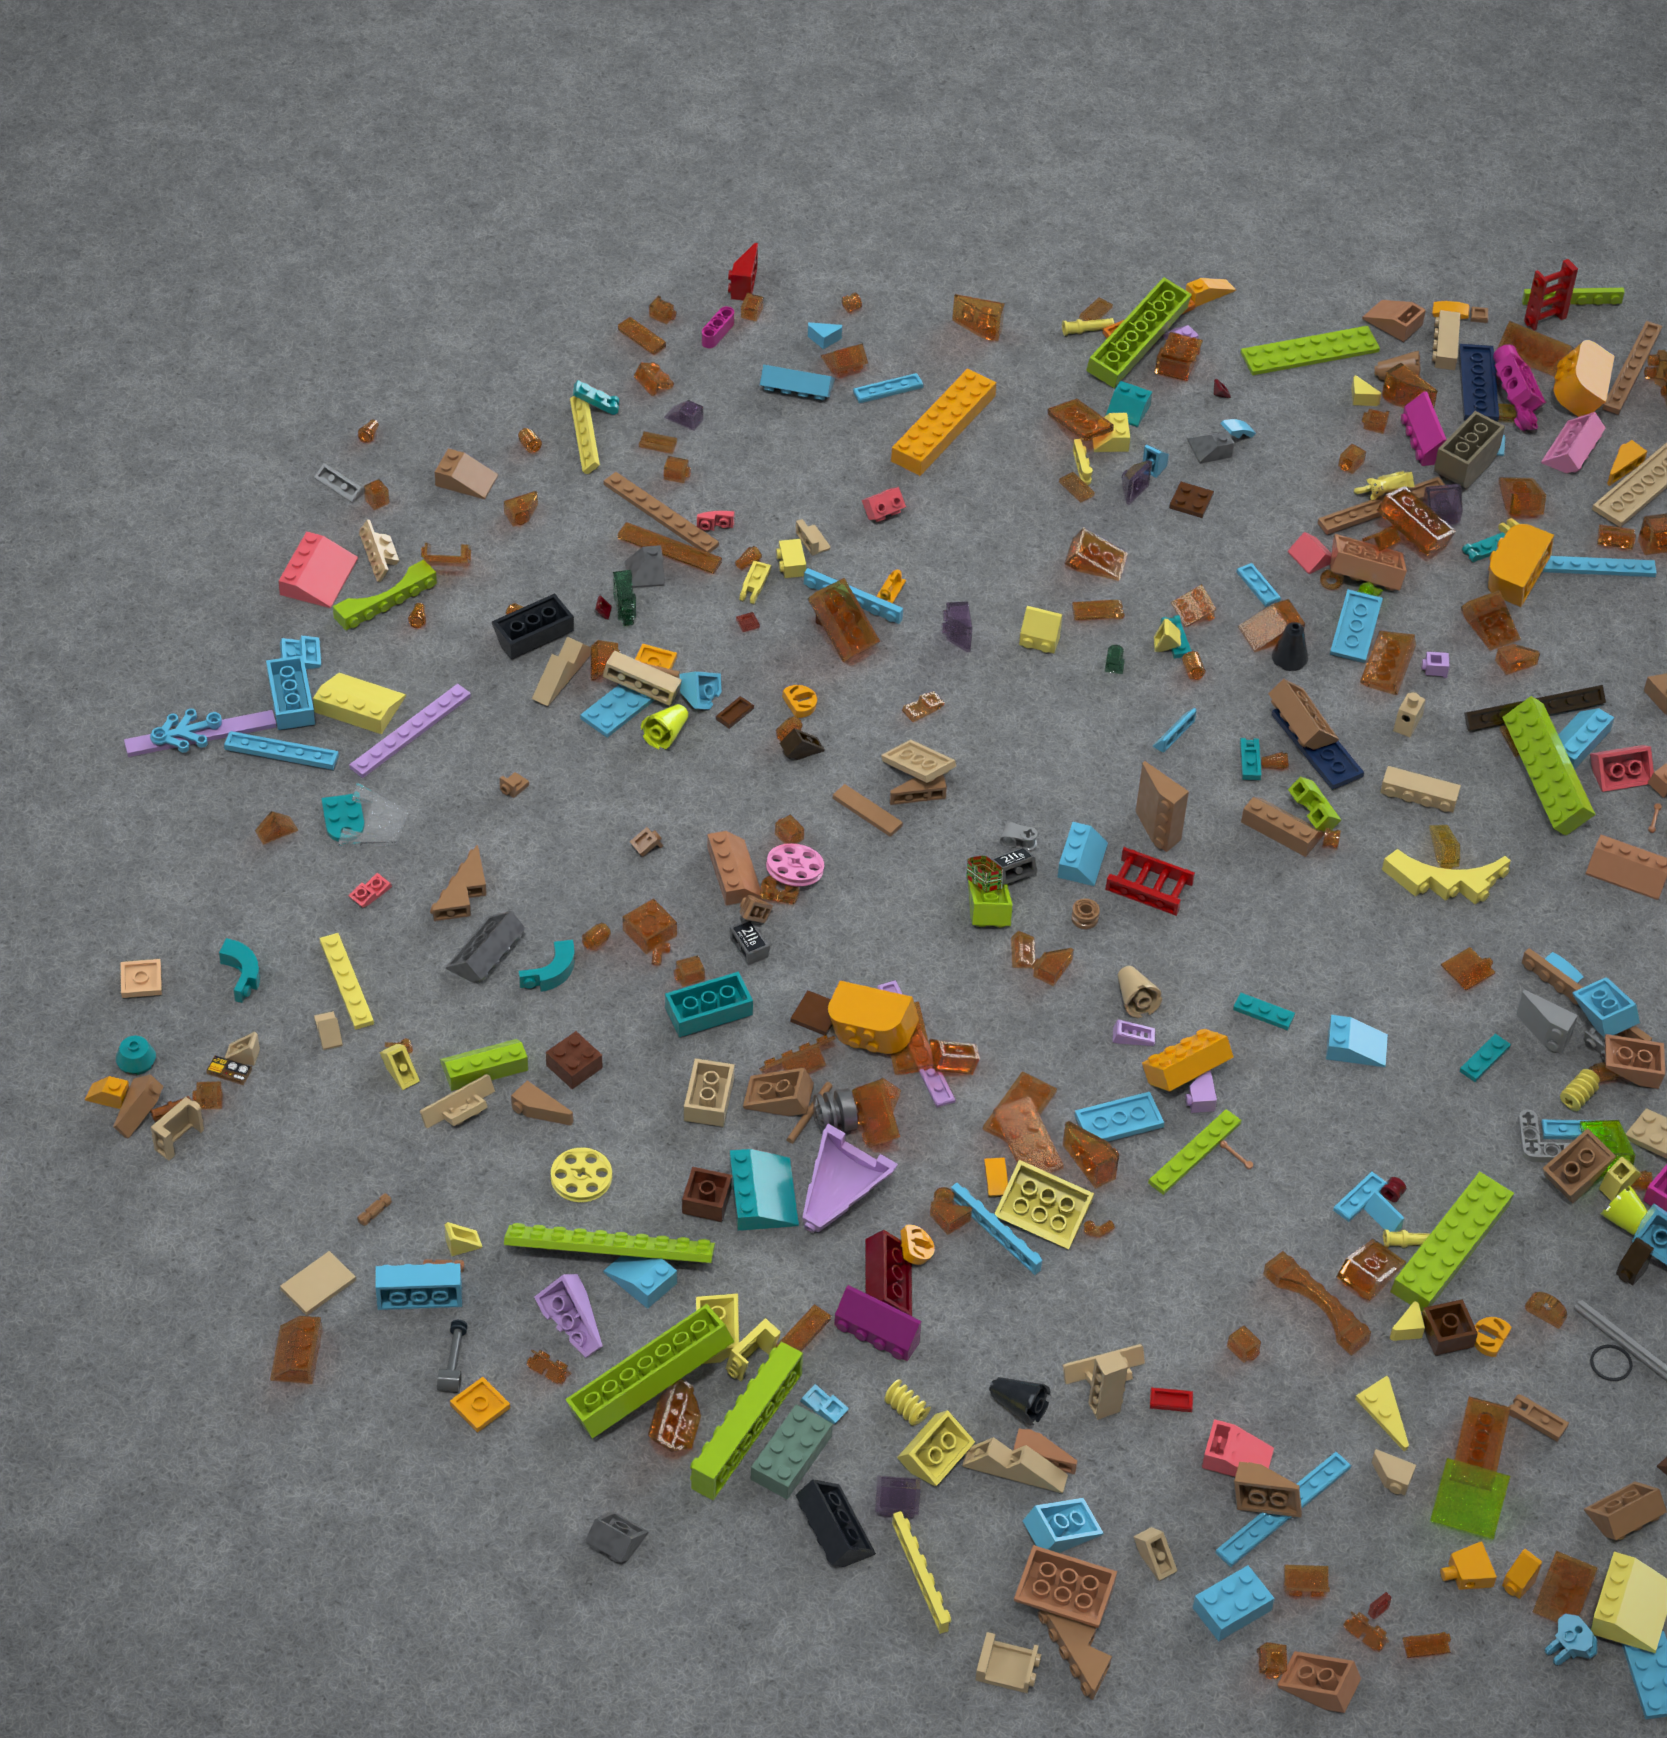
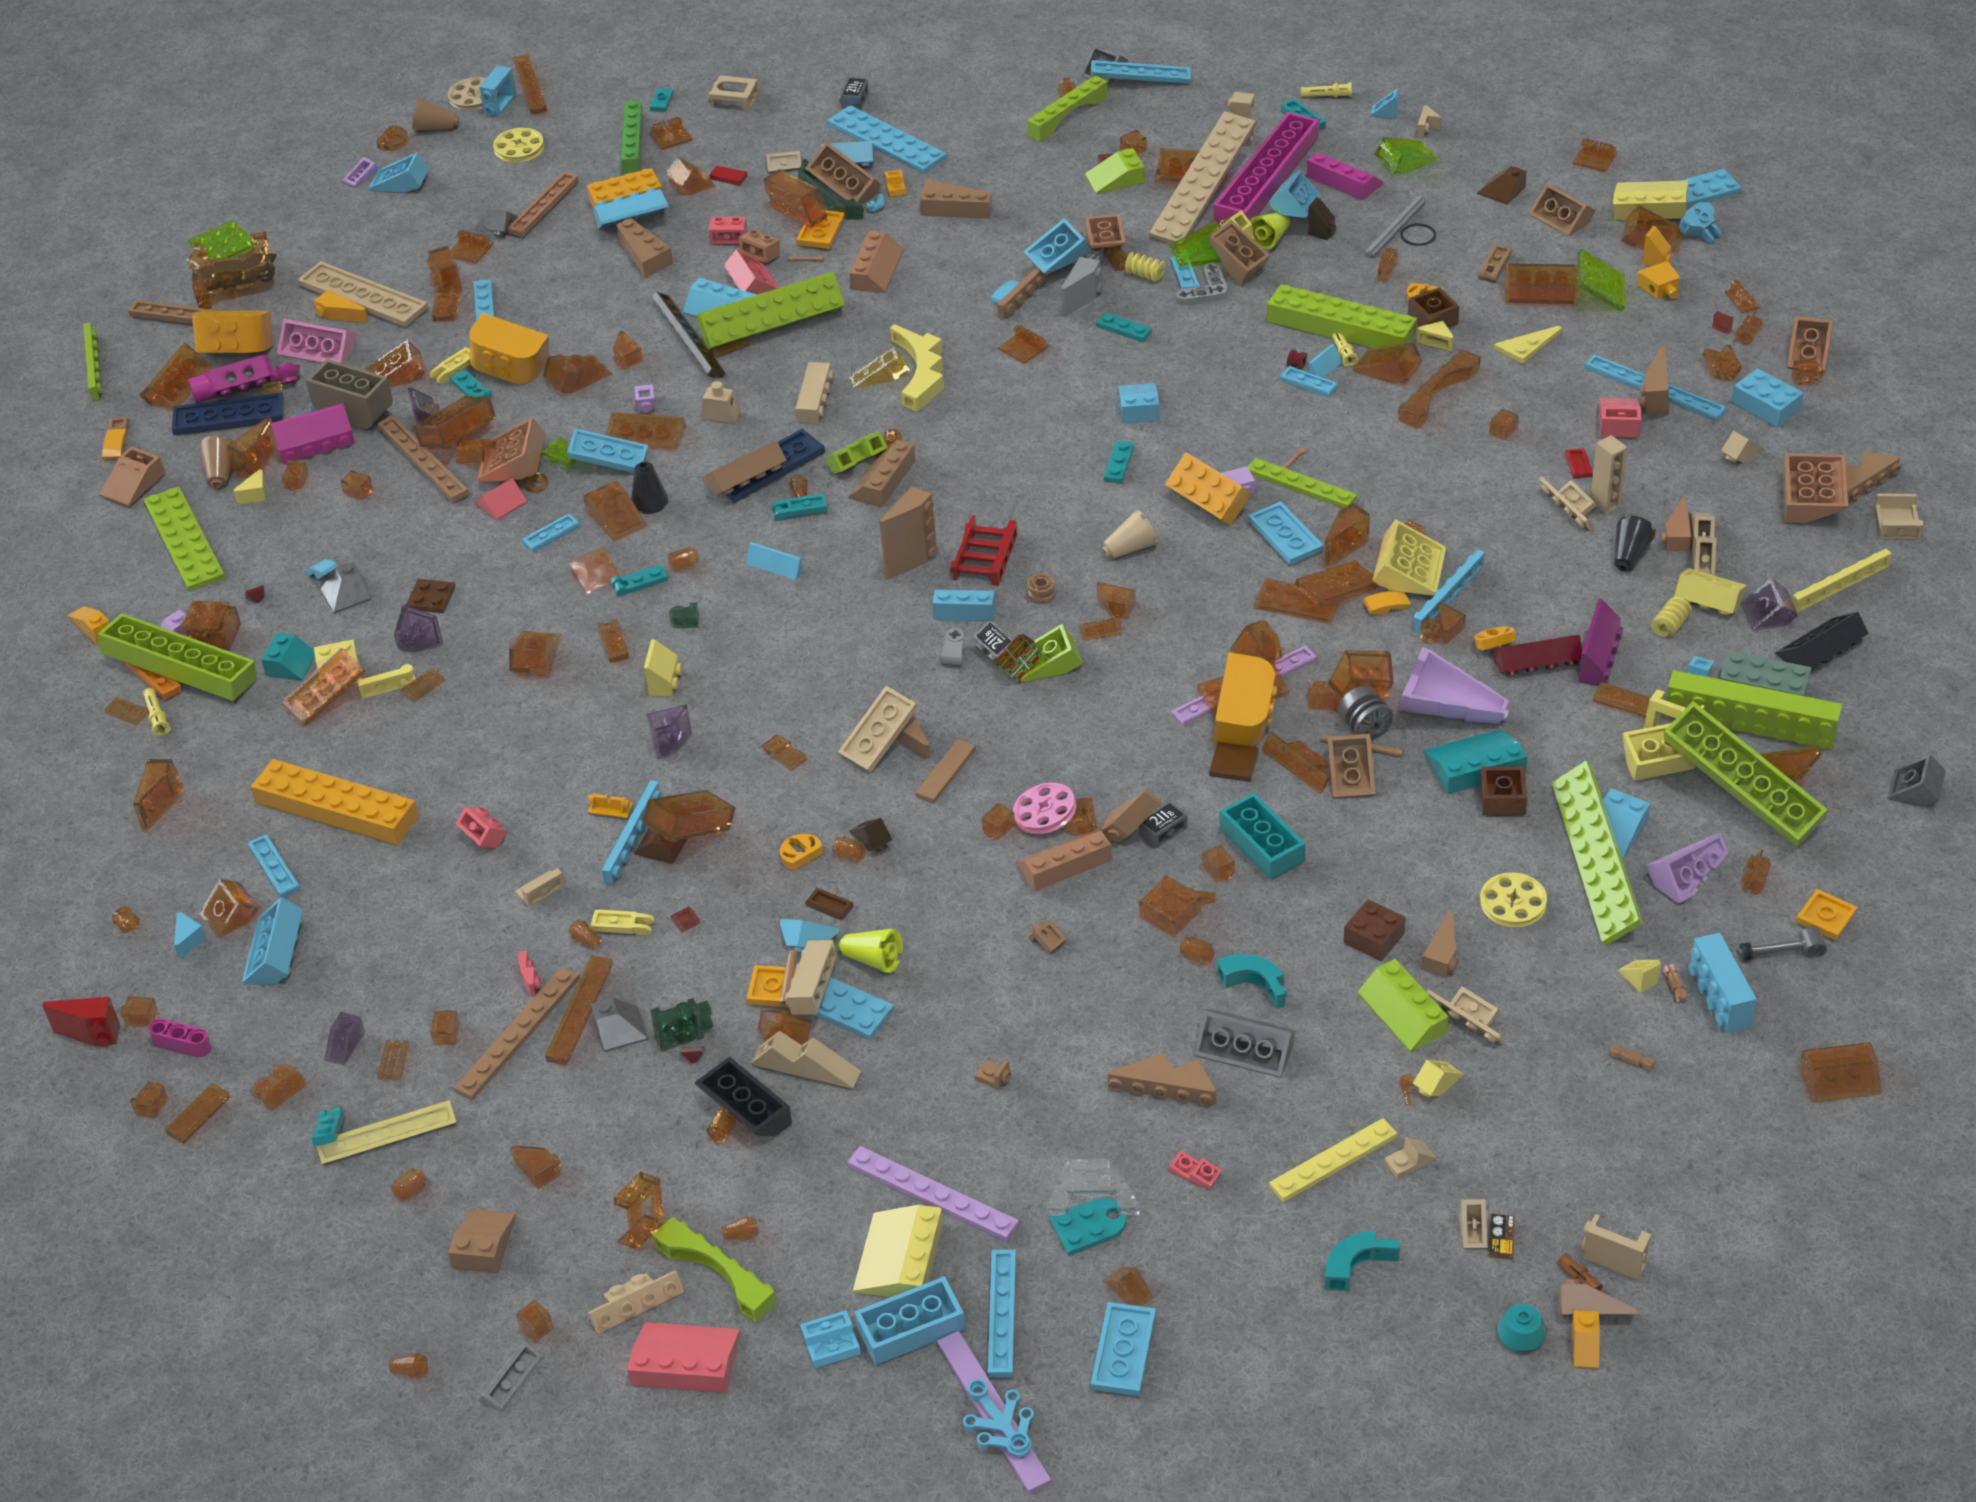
camera: 95 degrees left, 5 degrees down
light nougat plate [121,959,162,998] -> none
clear orange brick [192,1081,223,1110] -> none
tan tile [280,1251,356,1316] -> none
tan brick [684,1059,735,1127] -> none
light yellow brick [776,539,806,578] -> none
medium azure slope [1023,1498,1104,1553] -> none
lavender slope [1113,1020,1155,1046] -> none
medium azure slope [1141,445,1169,478] -> none
light yellow slope [1154,619,1181,652] -> none
light yellow animal [1354,471,1415,500] -> none
tan slope [1372,1449,1416,1495] -> none
tan brick [1432,310,1460,370] -> none
red fence [1524,259,1578,331] -> none
none -> medium azure plate [1090,1302,1156,1397]

